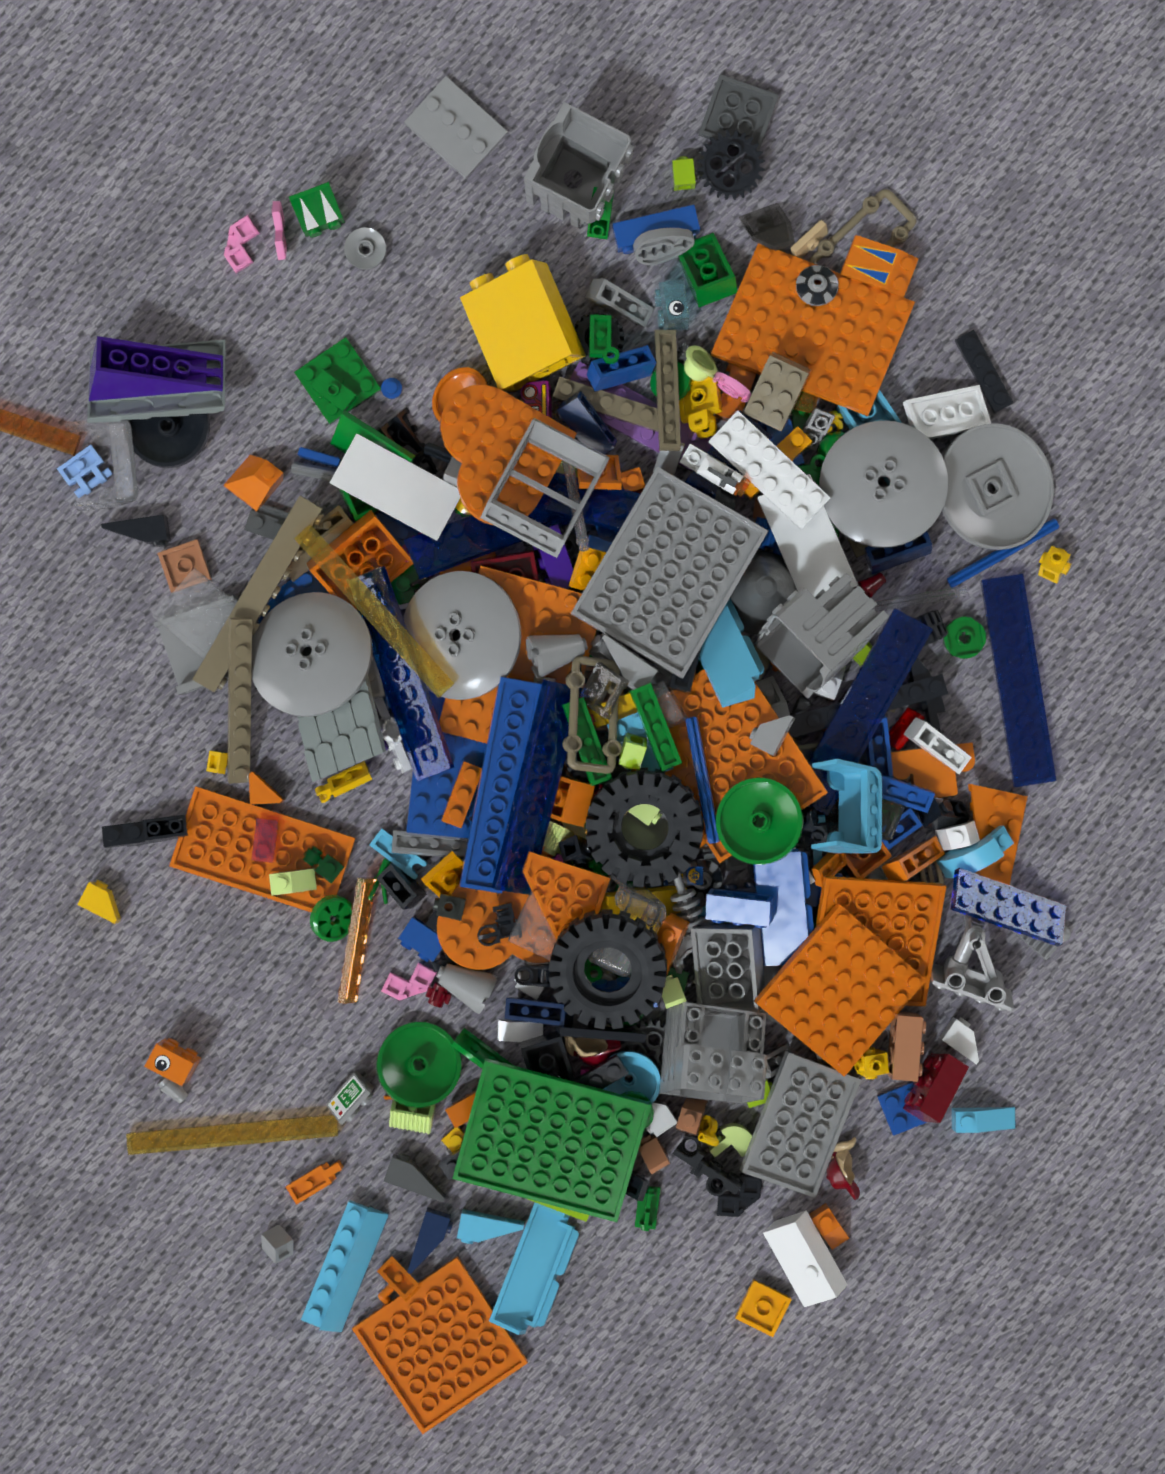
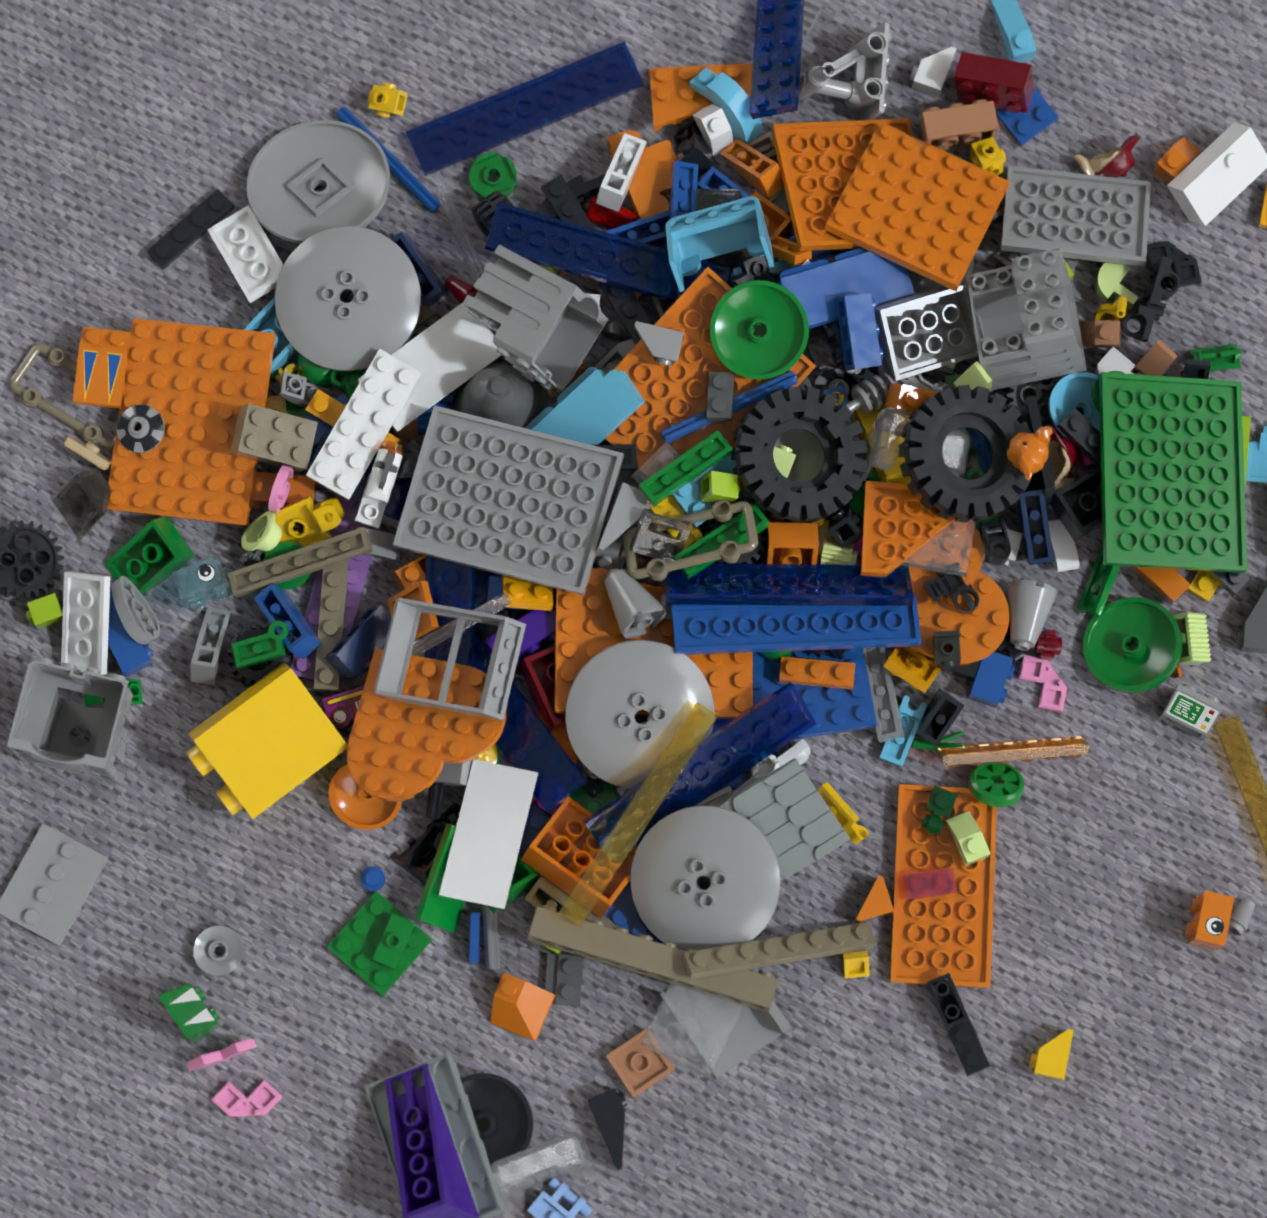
camera: 110 degrees left, 10 degrees down
none -> white plate [61,571,110,675]
none -> dark grey plate [706,372,735,422]
none -> orange hair [1007,426,1053,481]

